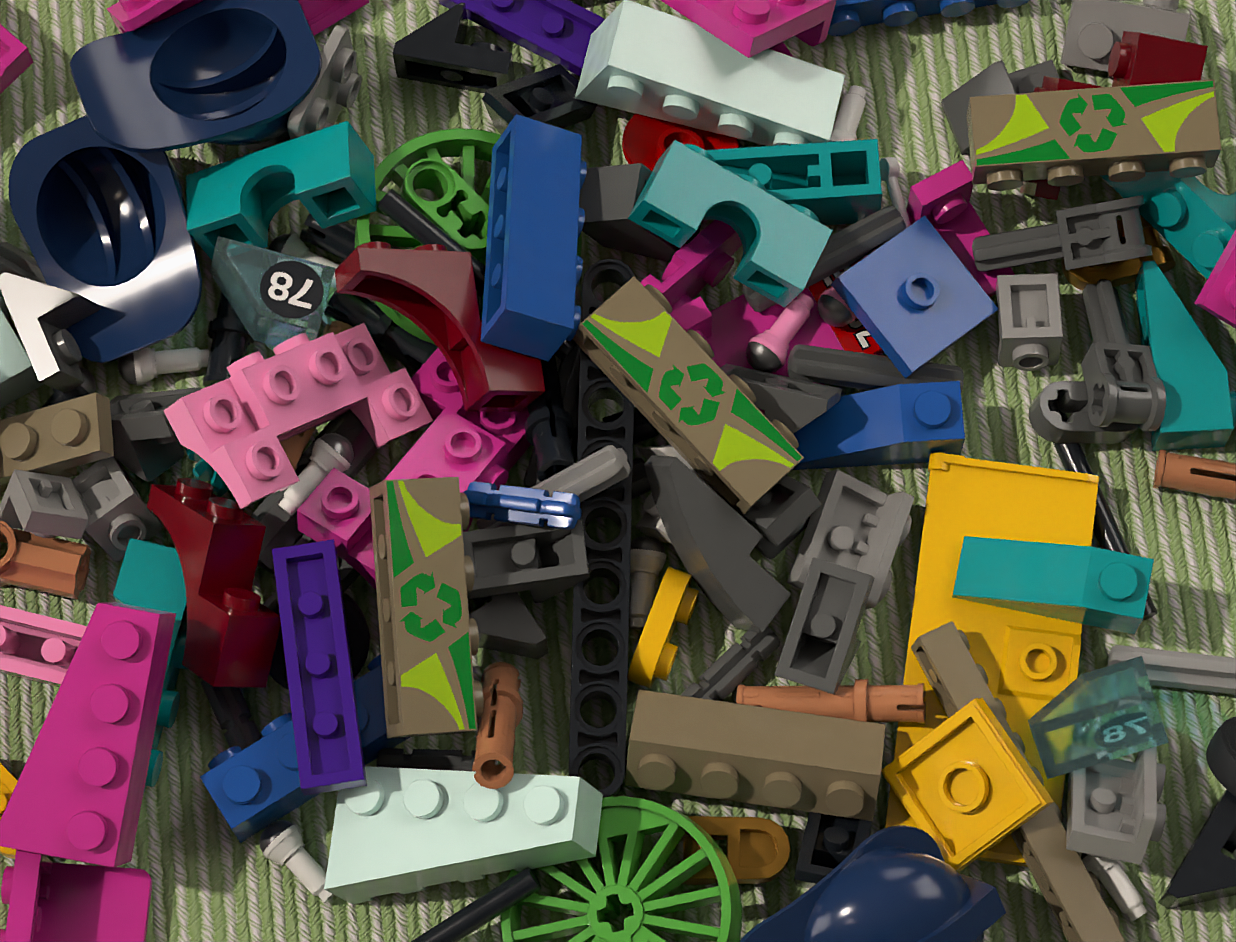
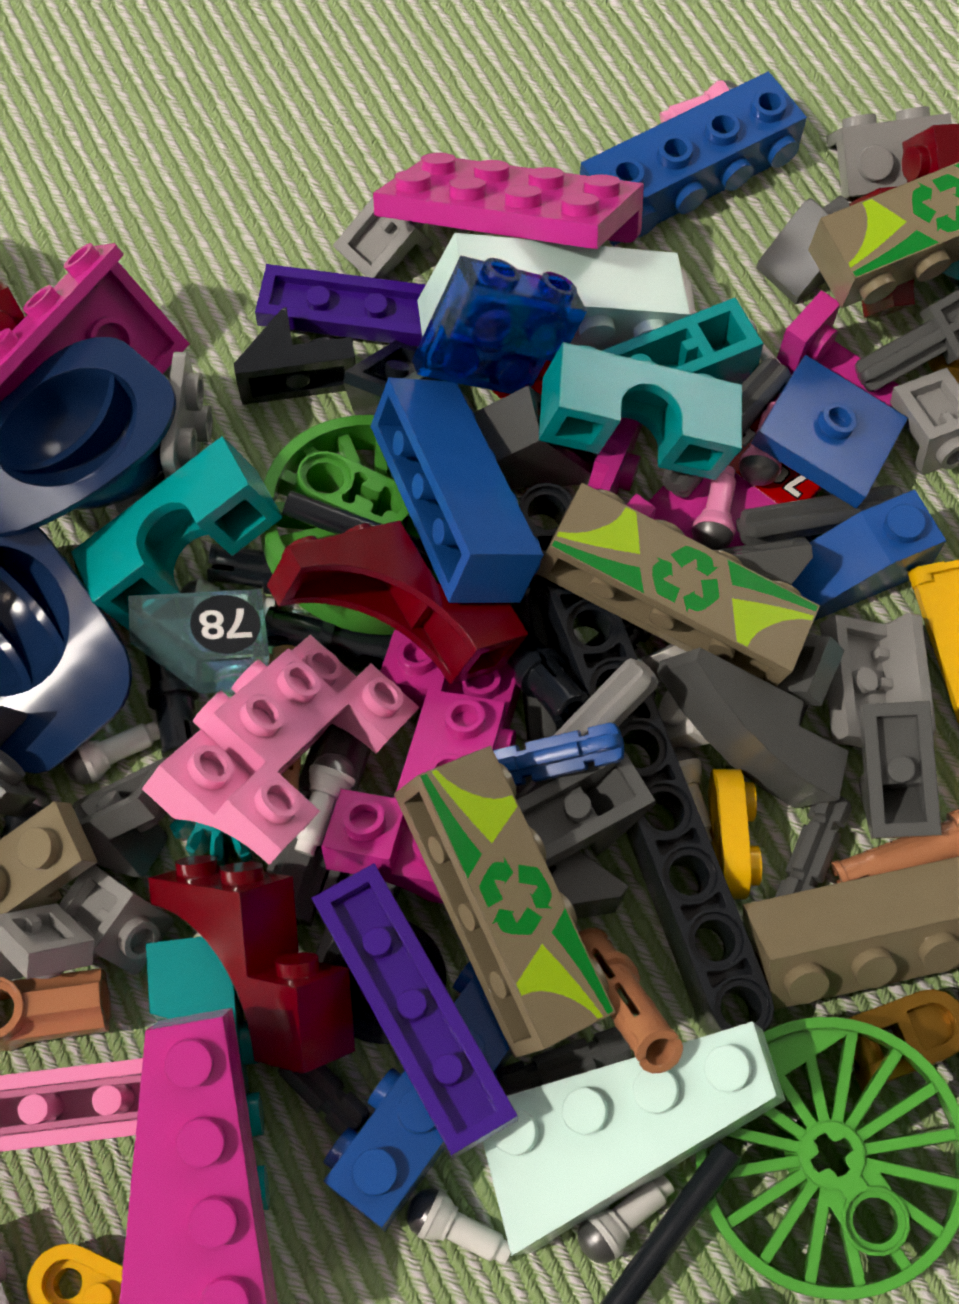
camera: 25 degrees left, 5 degrees down
none -> clear blue plate [412,255,587,394]
none -> white piece [578,1175,674,1263]

